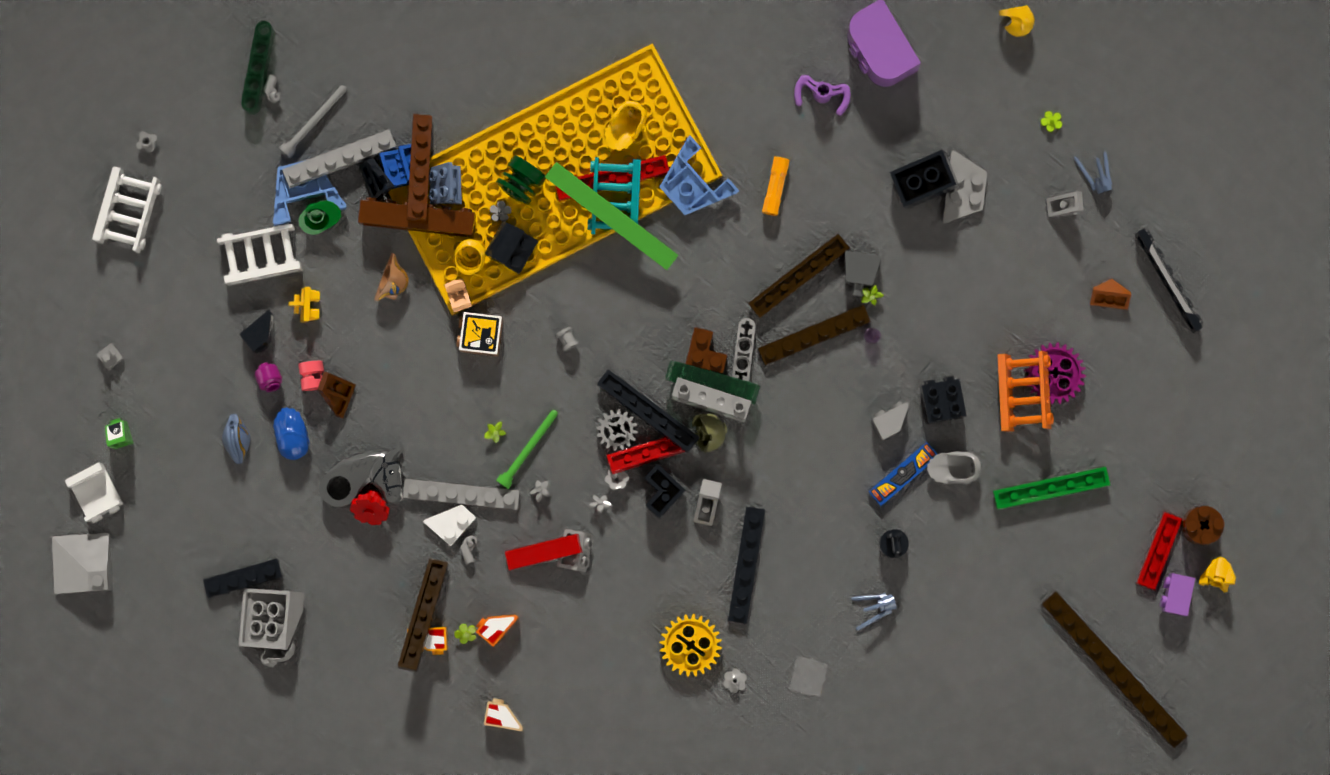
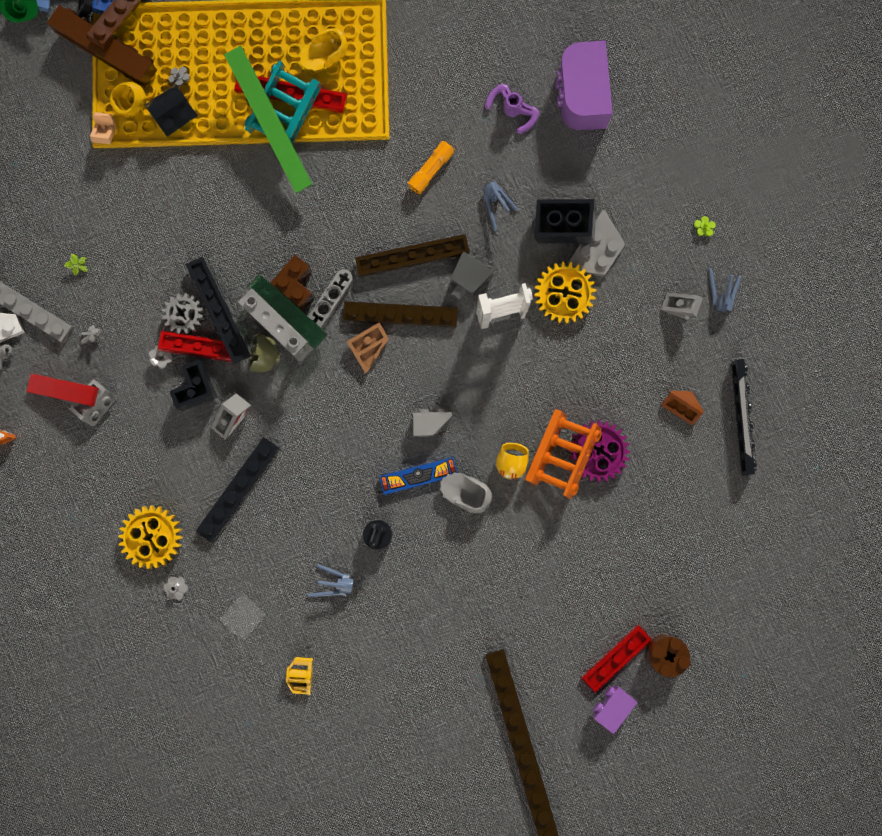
camera: 25 degrees right, 0 degrees up
medium nougat hat [374,253,409,301] -> none
sand blue bracket [429,162,462,206] -> none
piece [456,312,503,357] -> none
dark green wheel [496,155,546,205] -> none
bright green piece [496,410,558,489] -> none
light grey bush [555,327,579,352] -> none
light grey plant [588,495,612,513] -> none
medium blue wing [659,135,739,216] -> none
lime plant [861,285,884,306] -> none
clear purple hinge [864,328,881,344] -> none
black brick [920,376,967,425] -> none
green plate [993,467,1110,510] -> none
yellow helmet [999,5,1035,37] -> none
yellow brick [1199,557,1236,592] -> none
none -> yellow piece [286,657,313,695]
none -> medium nougat wing [346,323,389,373]
none -> white fence [476,283,533,329]
none -> sand blue plant [483,182,518,232]
none -> yellow helmet [496,443,529,479]
none -> yellow gear [534,262,596,324]

